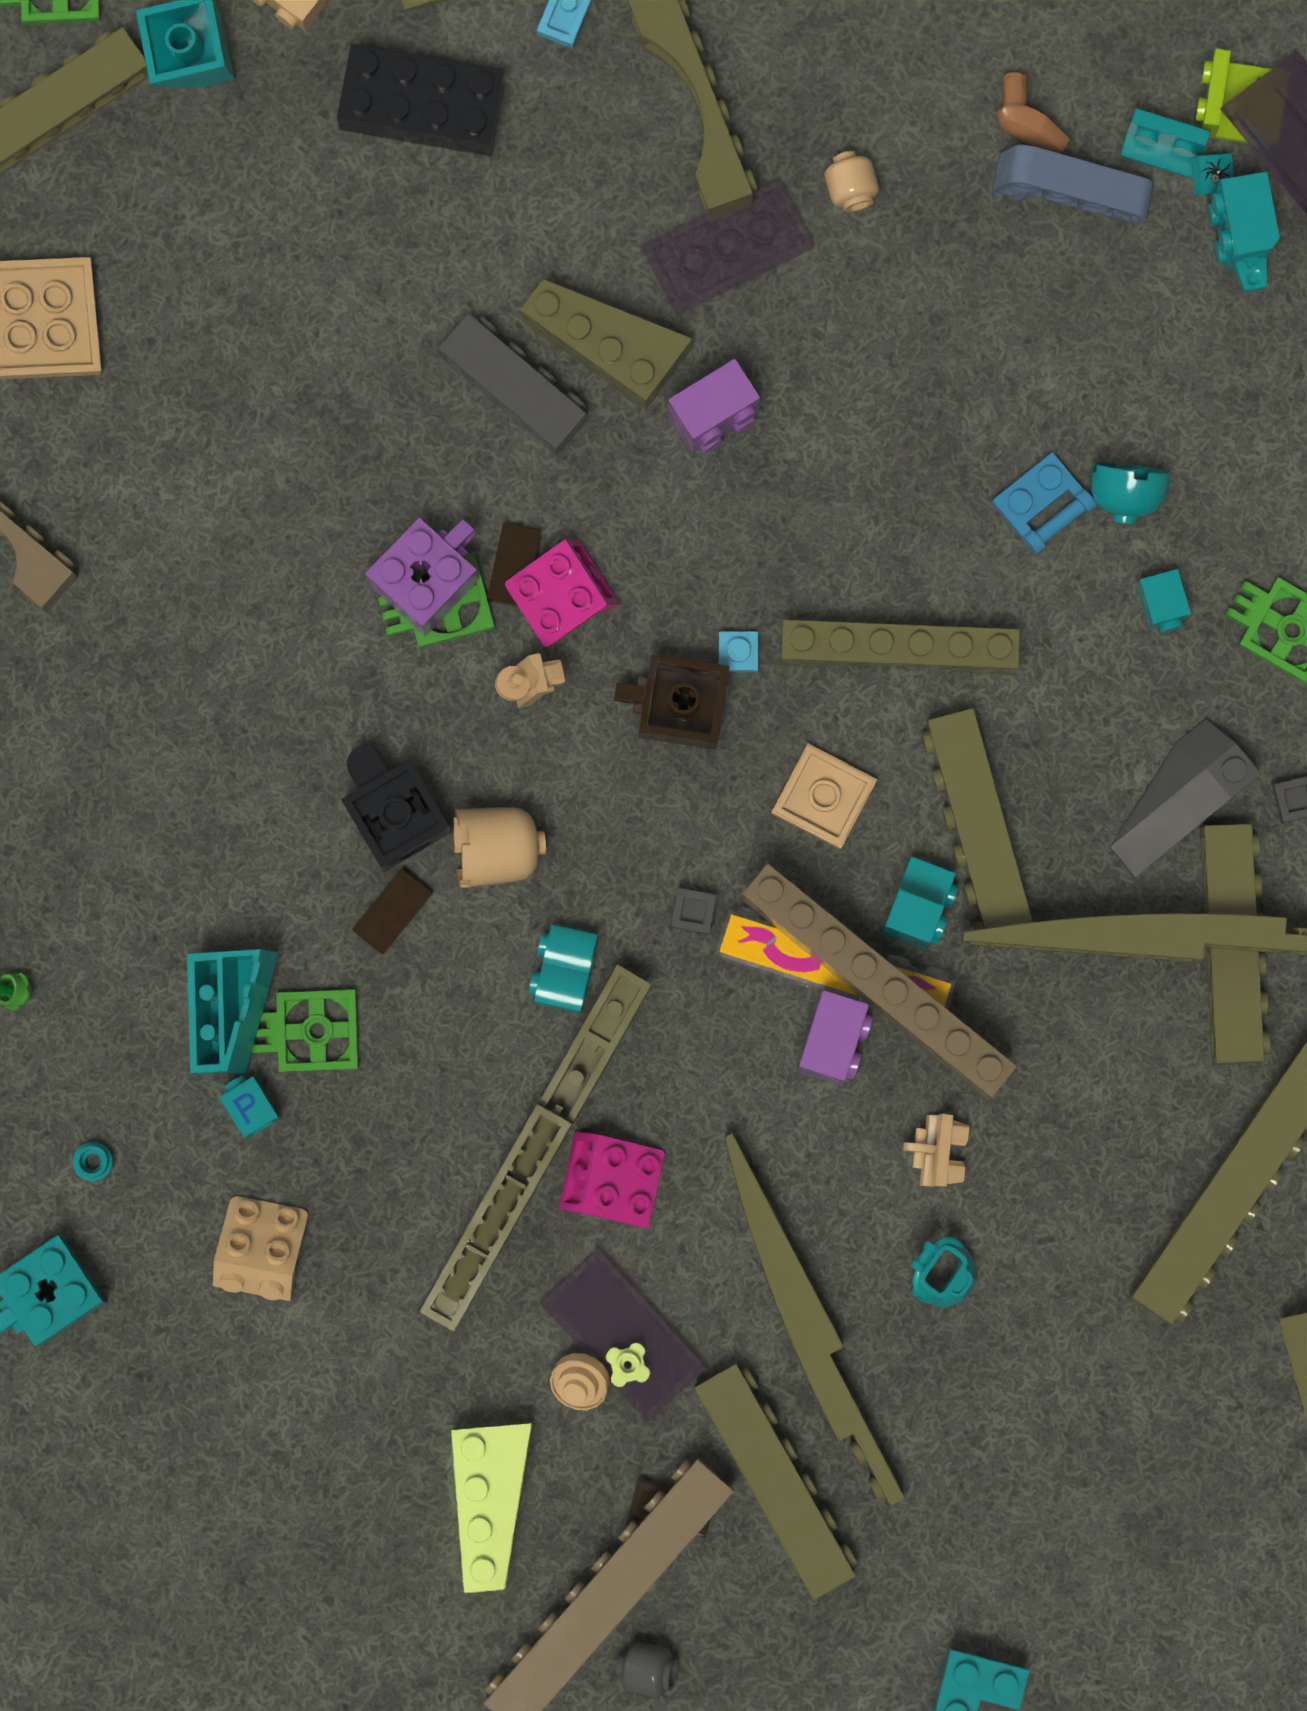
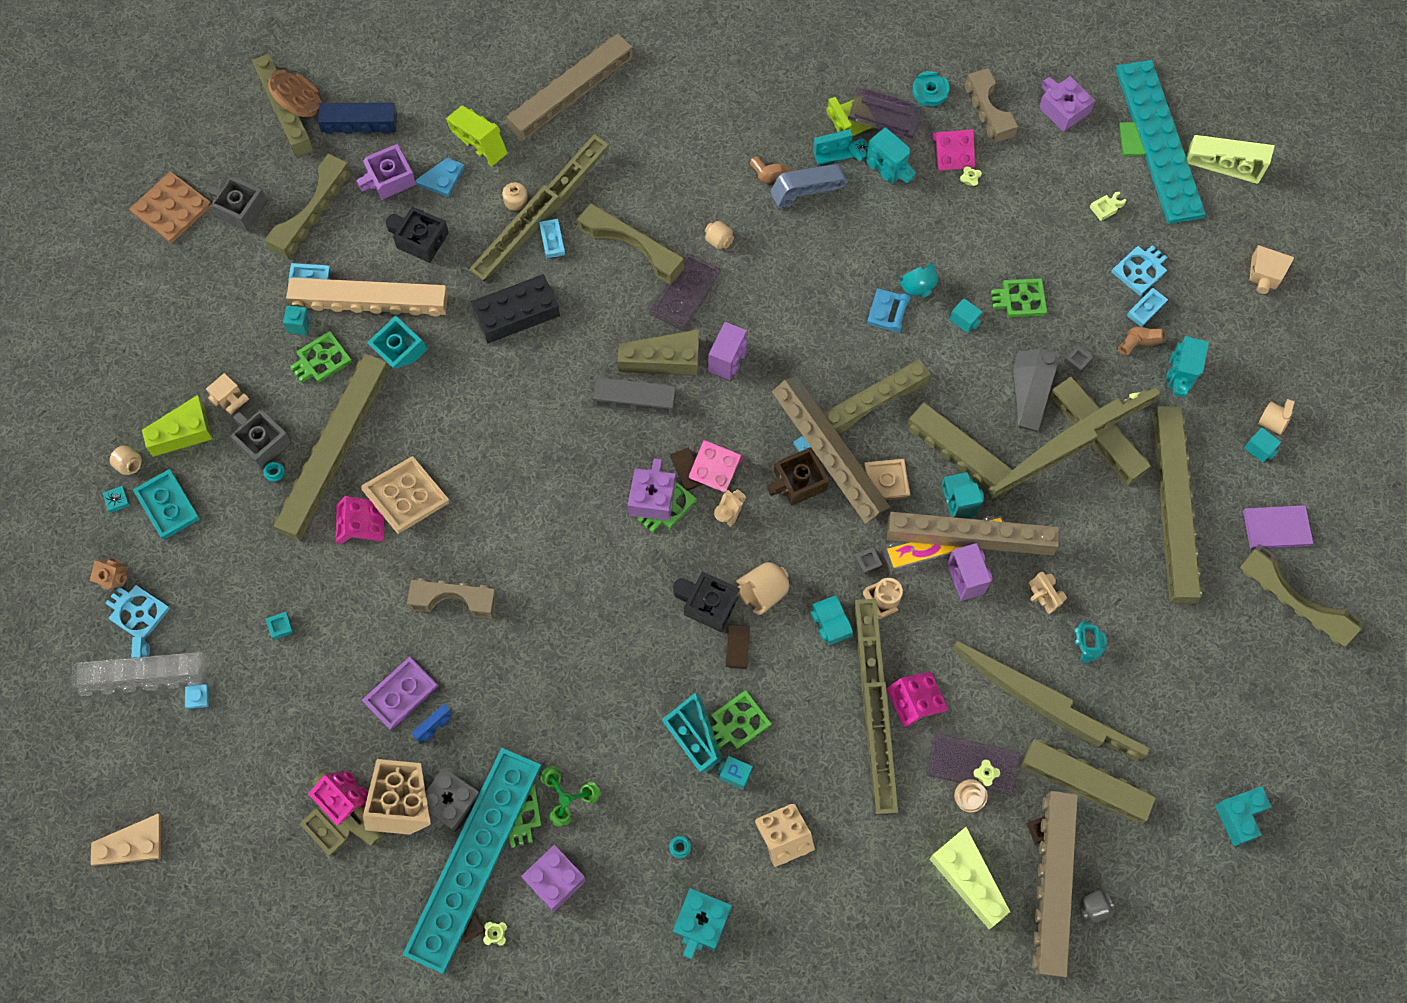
camera: 35 degrees left, 15 degrees down
none -> dark tan brick [772,376,891,524]
none -> tan piece [863,578,903,619]

